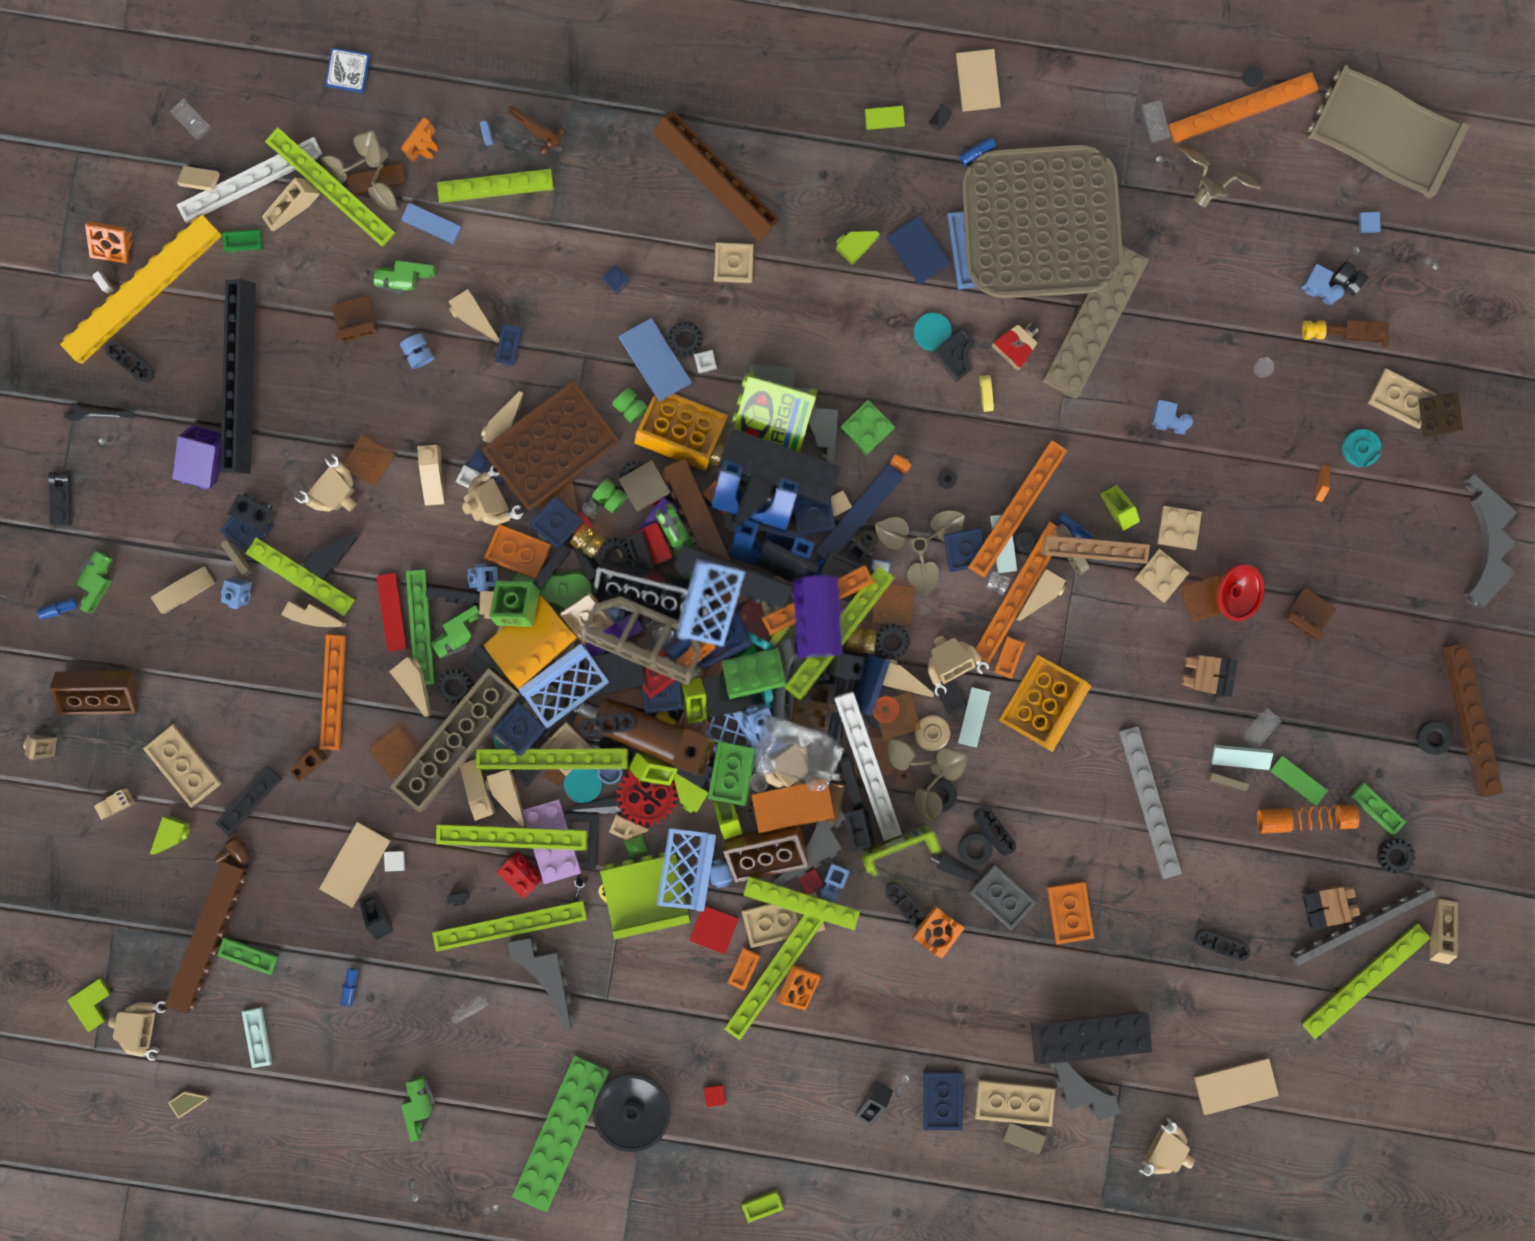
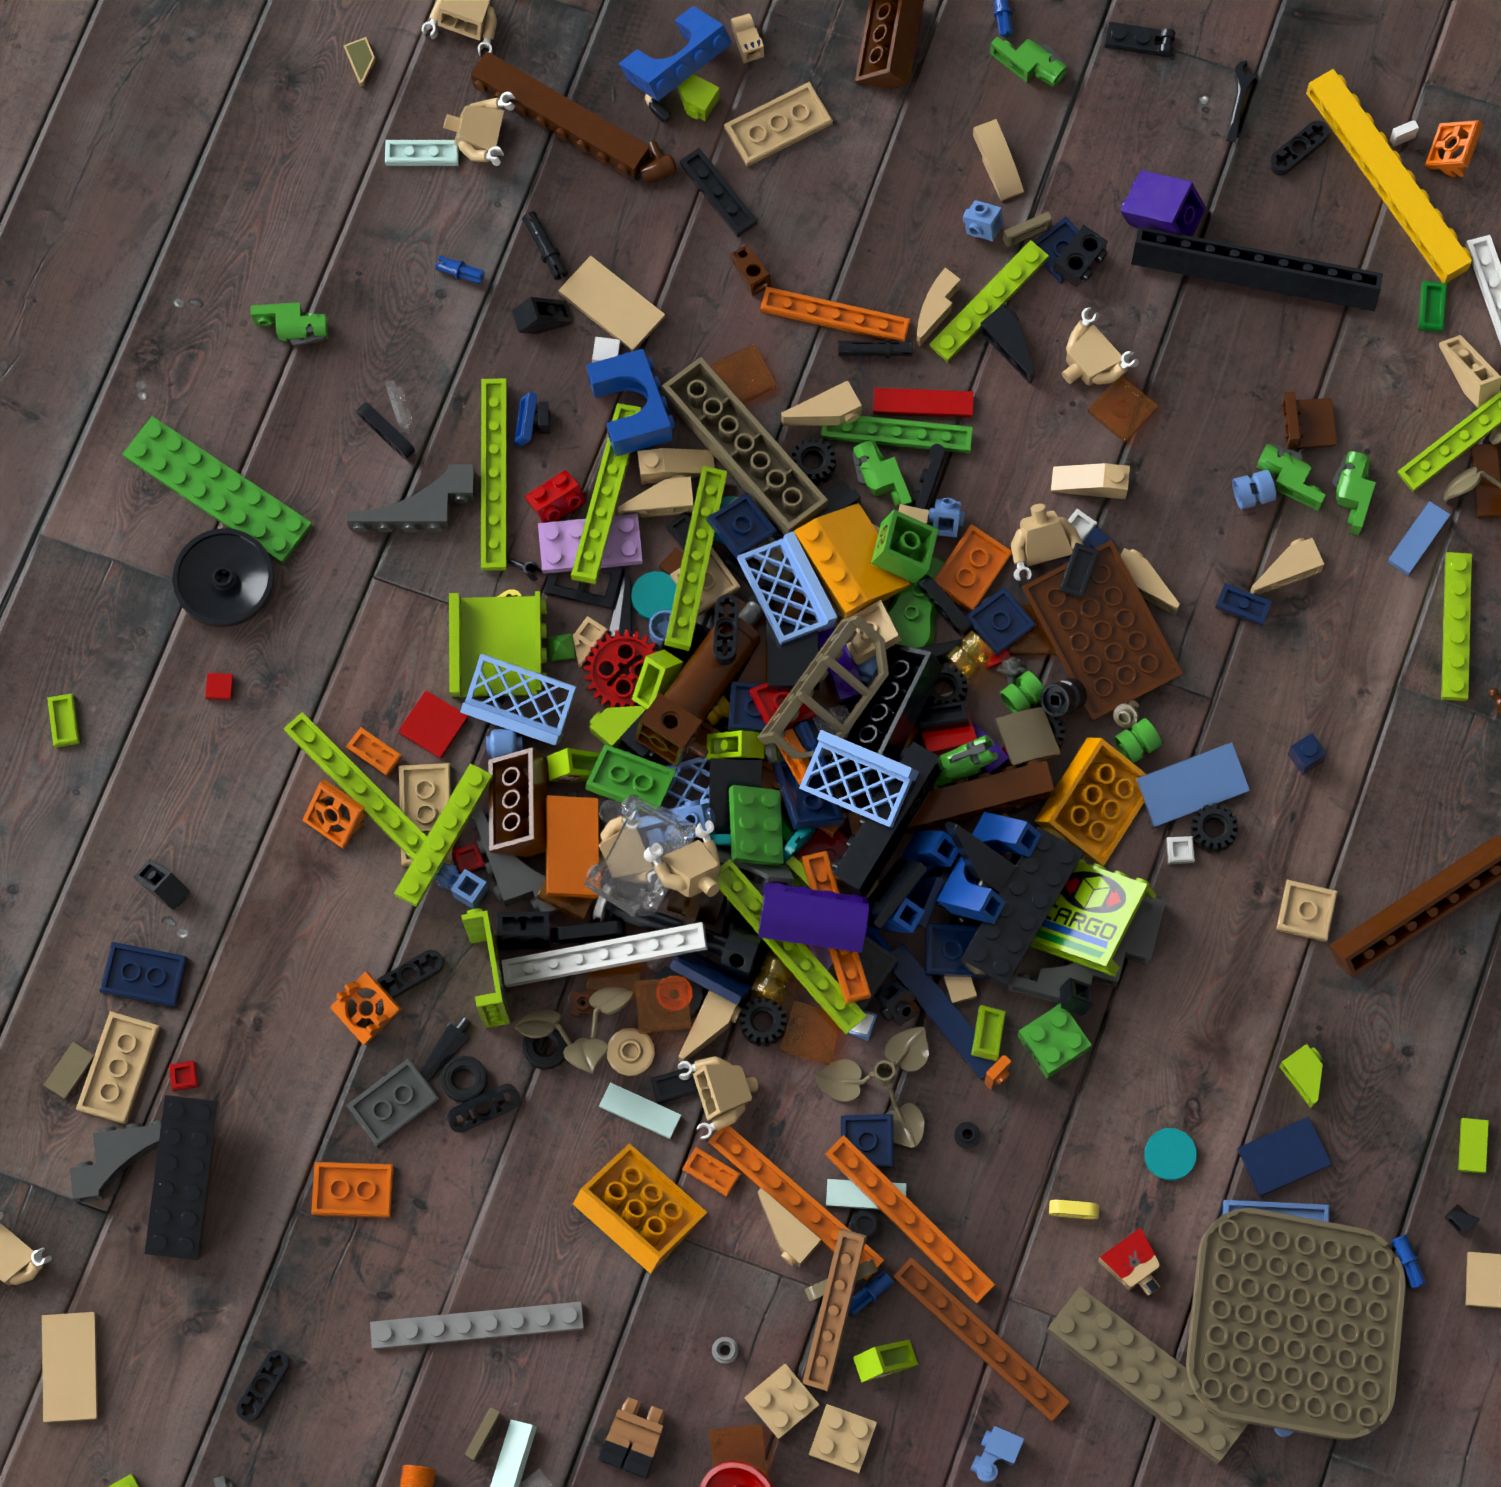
camera: 100 degrees right, 15 degrees down
bright green tile [217,937,279,975] -> none
black tile [933,327,974,382] -> none
clear wheel [985,571,1011,596] -> none
none -> red tile [169,1060,199,1092]
none -> black beam [356,402,415,460]
none -> tan torso [443,92,515,166]
none -> blue tile [514,392,537,447]
none -> black pin [522,211,568,280]
none -> blue arch [586,349,675,457]
none -> blue arch [619,6,732,101]
none -> black arm [644,94,671,123]
none -> tan torso [644,820,721,897]
none -> light grey plate [712,1337,738,1364]
none -> black pin [838,339,913,358]
none -> dark orange plate [893,1257,1070,1423]
none -> lime tile [971,1005,1006,1061]
none -> black wheel [1040,678,1087,717]
none -> black tile [1059,543,1100,599]
none -> black slope [1059,977,1093,1015]
none -> dark tan plate [1113,700,1139,729]
none -> bright green plate [1256,444,1326,511]

